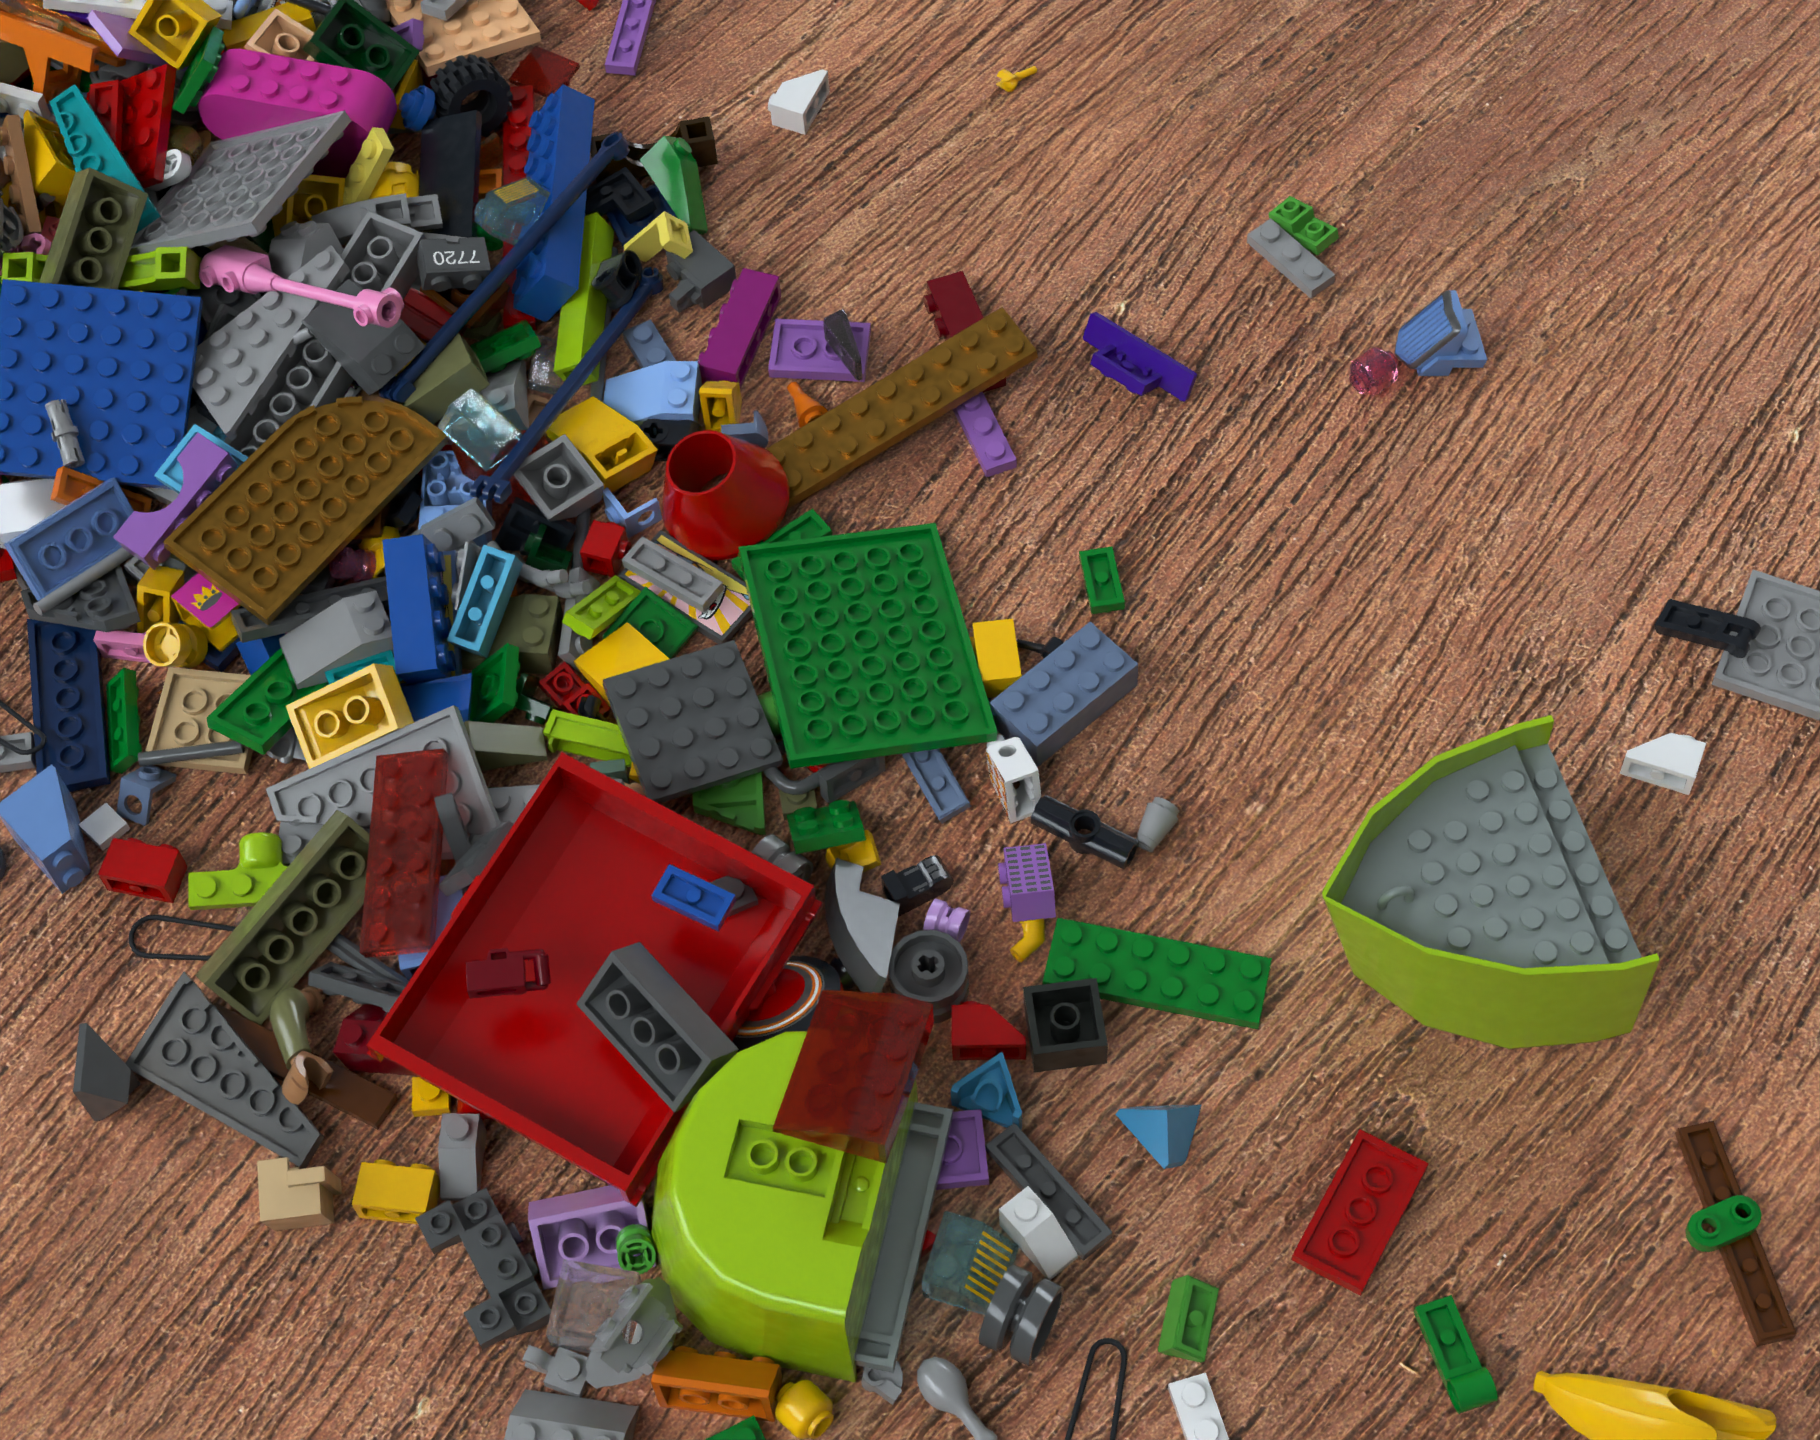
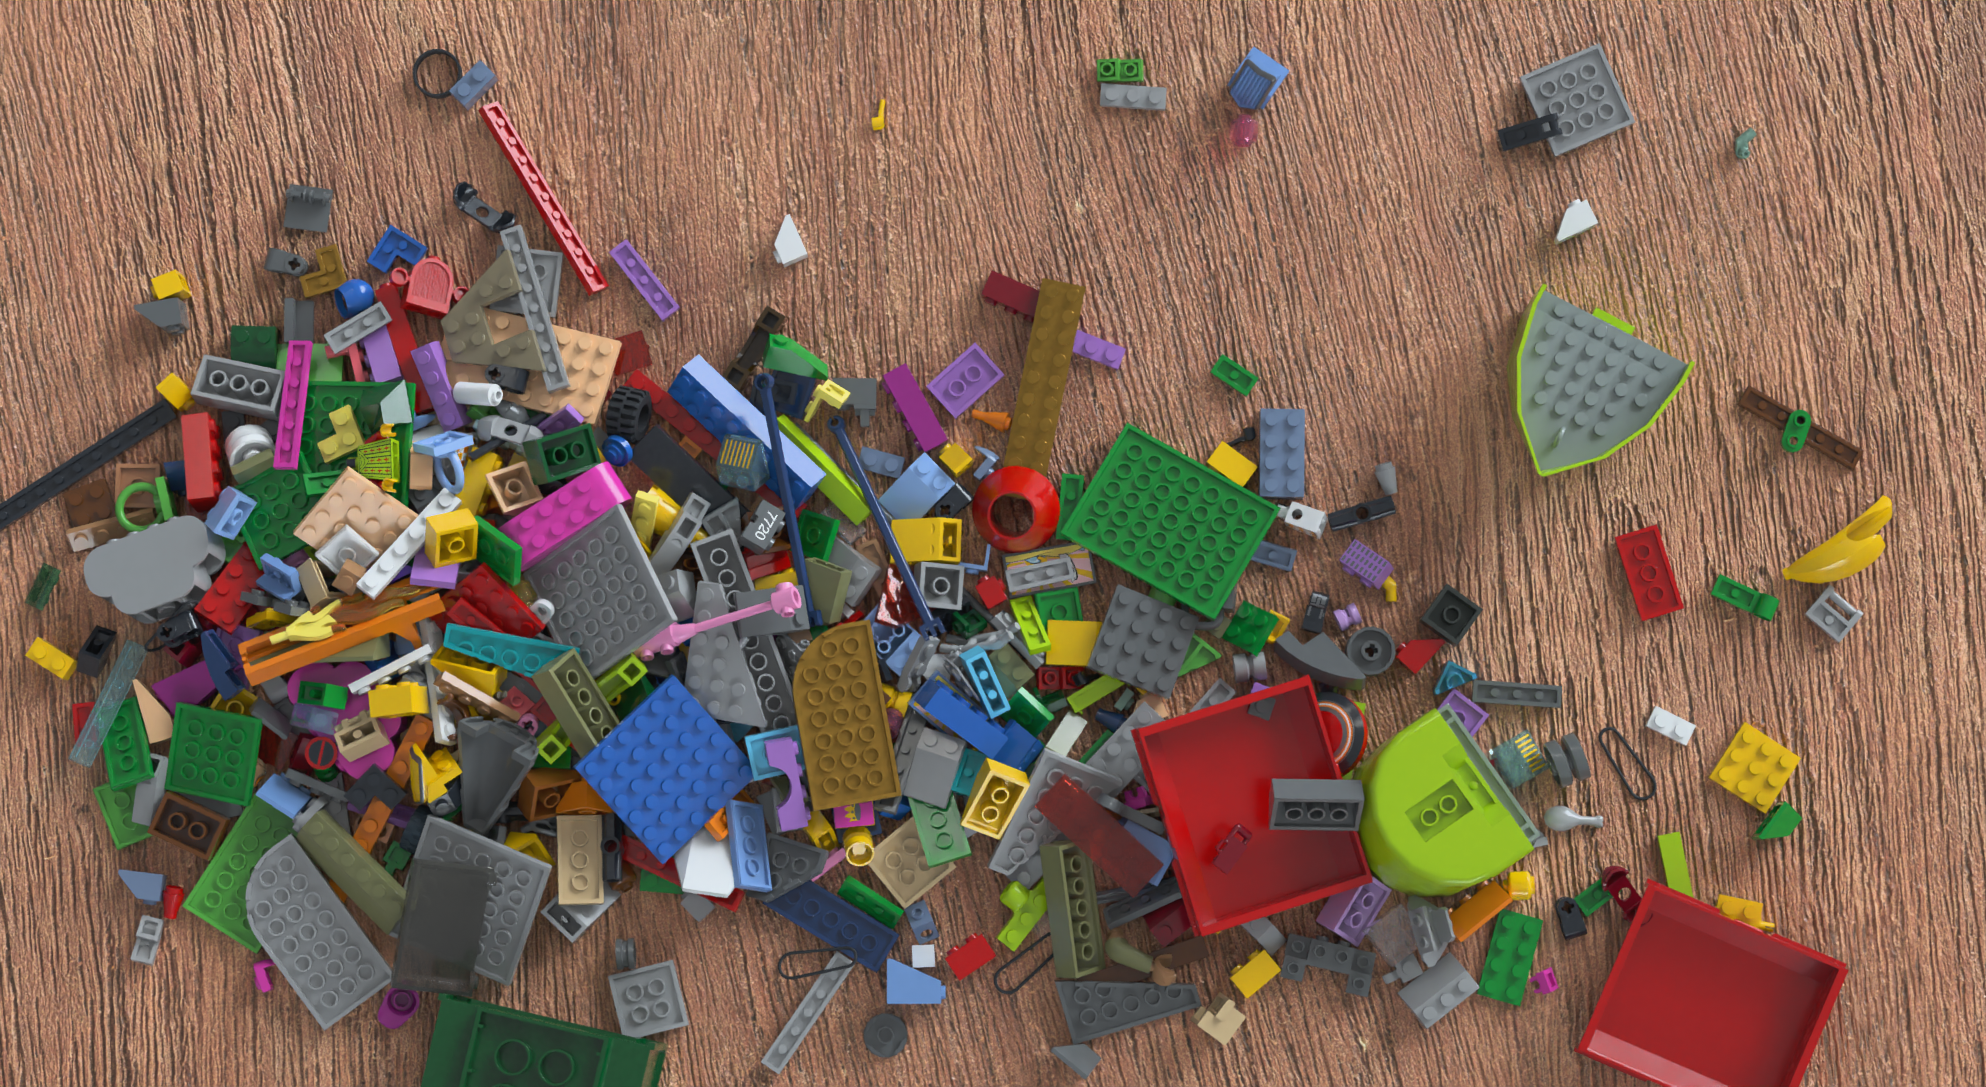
camera: 50 degrees left, 25 degrees up
light grey bar [33,547,133,615] -> none
light grey pin [45,399,85,469] -> none
dark grey bar [138,741,245,766] -> none
clear light blue slope [438,388,524,472] -> none
dark grey tile [438,821,514,896] -> none
black piece [592,250,642,310] -> none
bright green wheel [616,1224,656,1275] -> none
blue plate [651,864,736,932] -> none
clear red slope [772,990,934,1164] -> none
clear smoke slope [823,309,863,381] -> none
white slope [999,1186,1078,1280] -> none
green plate [1042,918,1272,1029] -> none
dark purple bracket [1083,312,1197,401] -> none
dark azure slope [1115,1105,1201,1169] -> none
bright green slope [1158,1275,1219,1363] -> none

